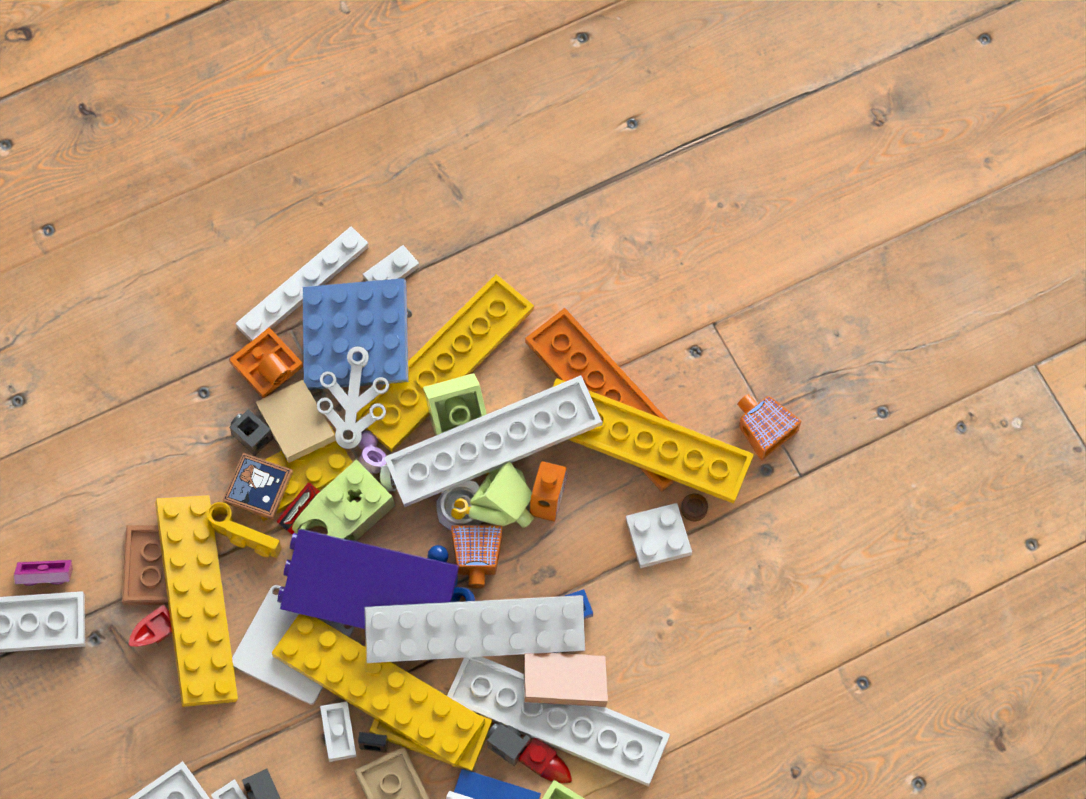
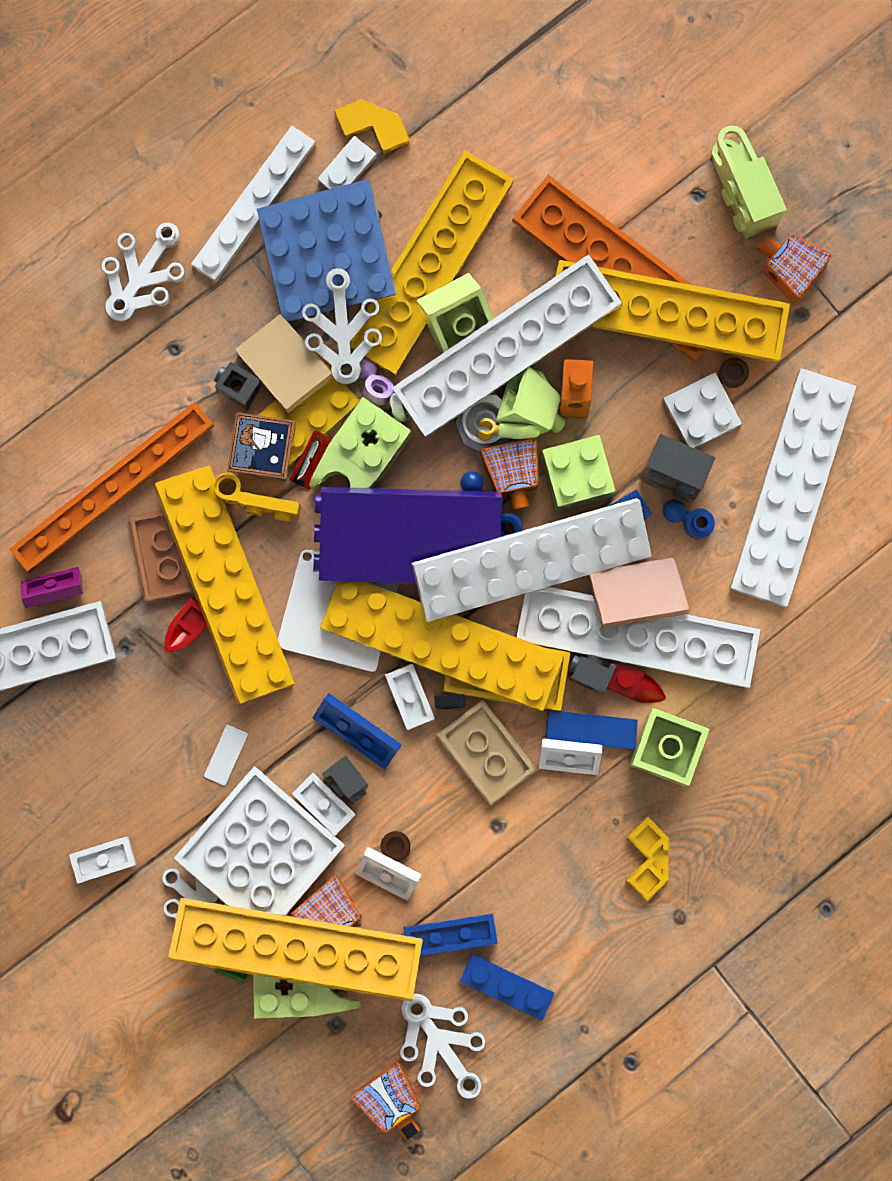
camera: 15 degrees left, 15 degrees up
orange plate [229,327,304,398] -> none
none -> orange plate [9,402,214,573]
none -> white plant [102,223,185,321]
none -> white sticker [204,725,248,785]
none -> blue plate [312,693,402,769]
none -> yellow tile [334,99,410,154]
none -> yellowish green brick [541,435,615,512]
none -> dark grey brick [640,434,715,501]
none -> blue plate [663,499,715,539]
none -> yellowish green brick [711,126,787,239]
none -> white plate [729,368,856,608]

